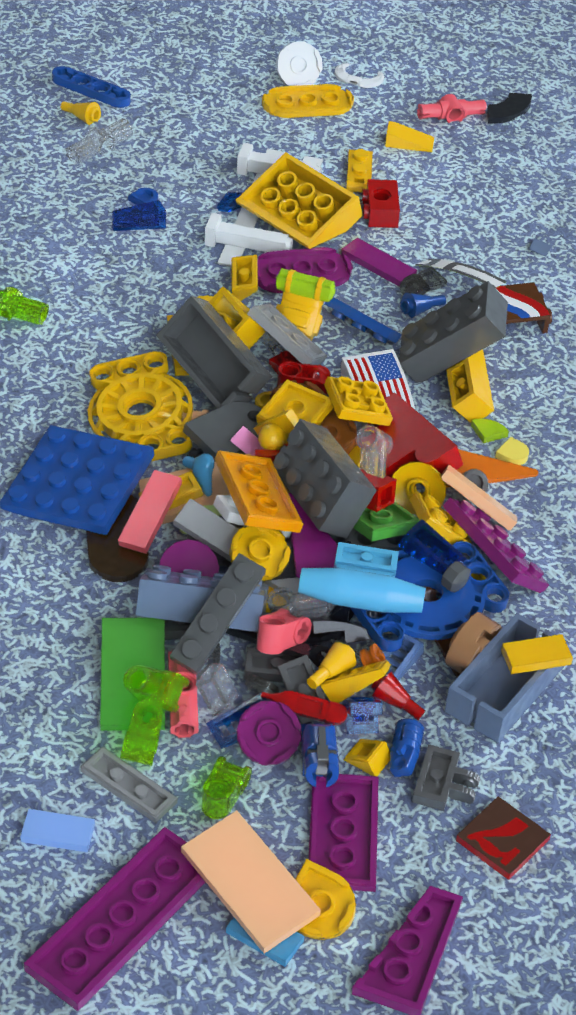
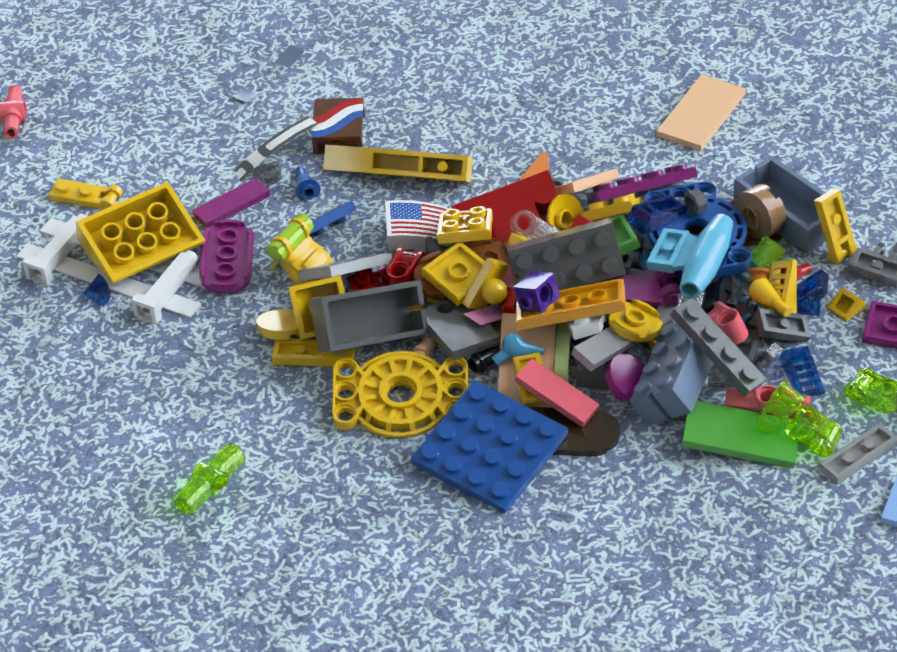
camera: 70 degrees left, 0 degrees up
clear blue slope [112,200,166,231] -> none
blue tile [128,188,158,211] -> none
clear piece [196,663,239,717] -> none
yellow slope [231,255,258,301] -> none
magenta tile [237,701,301,766] -> none
red piece [261,691,348,725] -> none
blue plate [301,723,339,787] -> none
red brick [362,179,400,228] -> none
yellow slope [385,121,434,152] -> none
blue hinge [390,719,424,777] -> none
dark grey piece [399,281,508,383] -> none
clear smoke tile [400,274,431,295] -> none
lime tile [471,419,509,443] -> none
black tile [487,93,532,124] -> none
light yellow tile [495,437,529,465] -> none
yellow tile [501,634,573,674] -> none
none -> dark purple brick [514,271,560,313]
none -> clear neon green piece [751,235,787,269]
none -> yellow plate [814,188,857,265]

